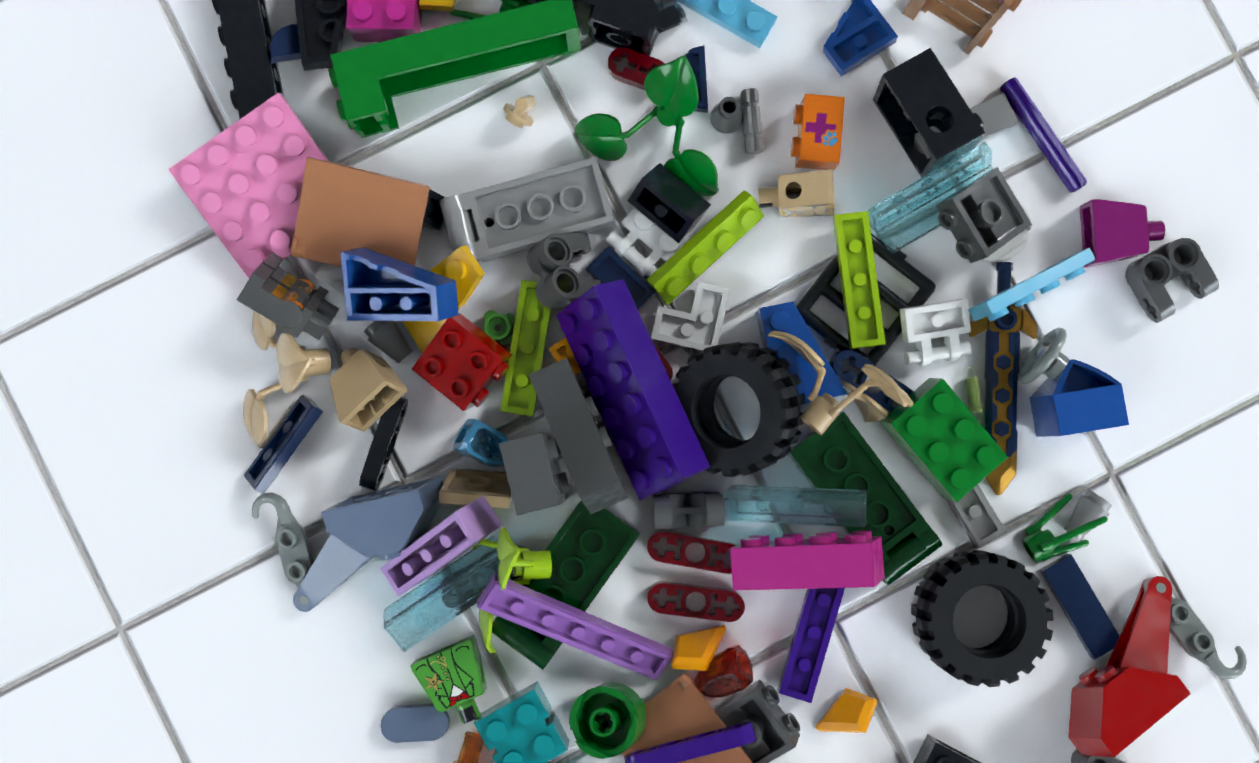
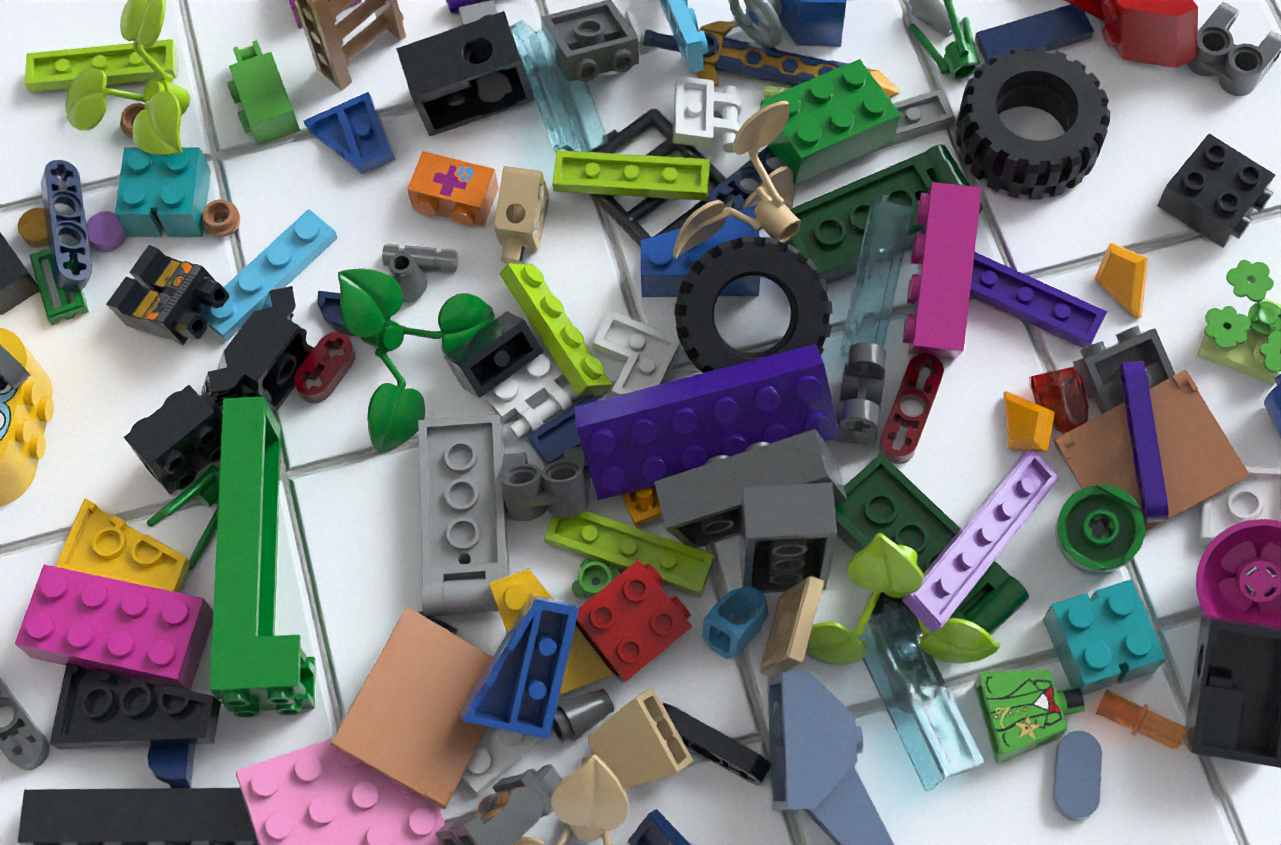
camera: 75 degrees left, 20 degrees down
lavender brick [380,496,503,597] -> none
tan plate [503,95,536,128] -> none
dark red beam [647,581,745,622] -> none

